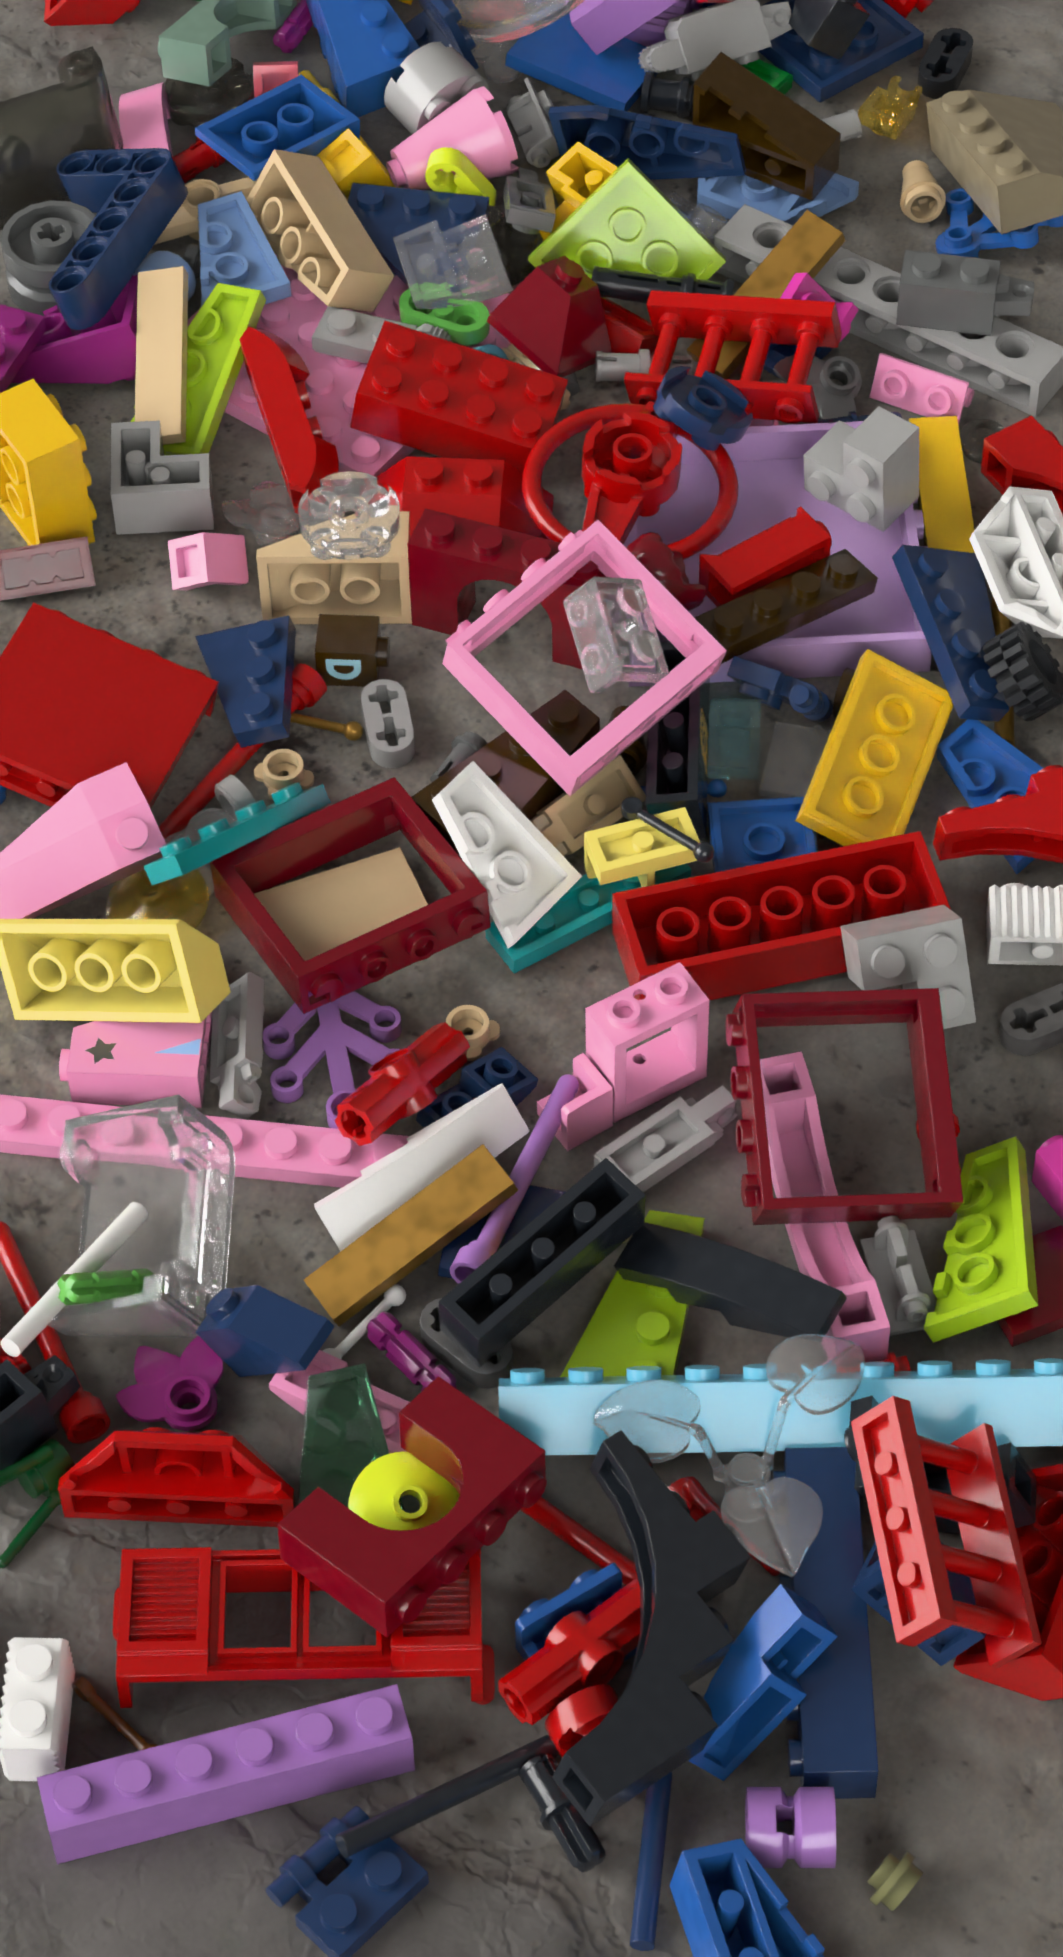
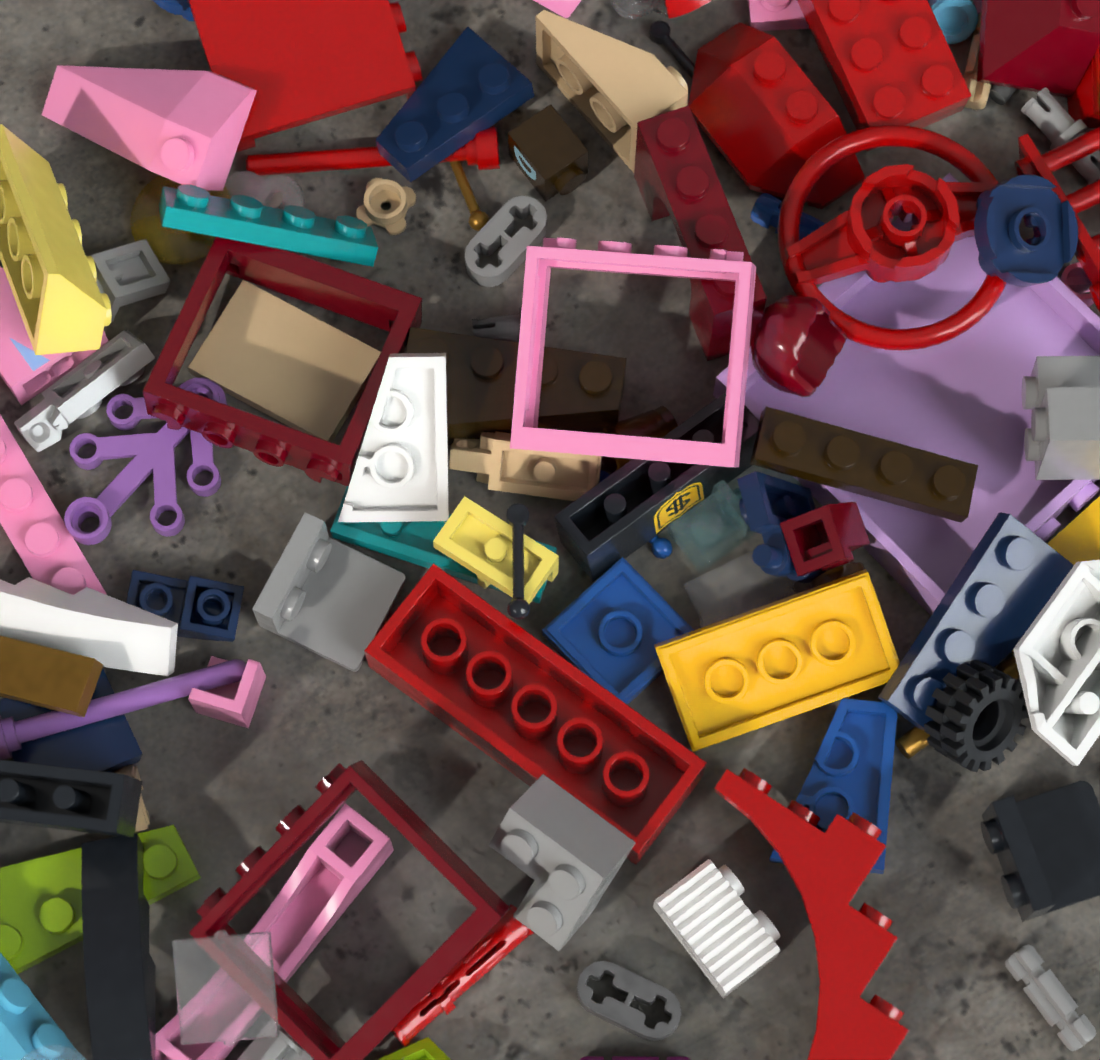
camera: 50 degrees right, 20 degrees up
light grey tile [214,775,256,822] -> none
clear plate [298,471,400,560] -> none
red piece [334,1022,470,1146] -> none
tan plate [446,1005,500,1061] -> none
clear bracket [563,577,669,693] -> none
bright pink window [585,962,709,1123] -> none
light grey hinge [594,1085,737,1192] -> none
red window [699,506,832,607] -> none
none -> clear piece [172,930,279,1047]
none -> light grey bracket [252,512,406,672]
none -> dark red brick [780,502,870,576]

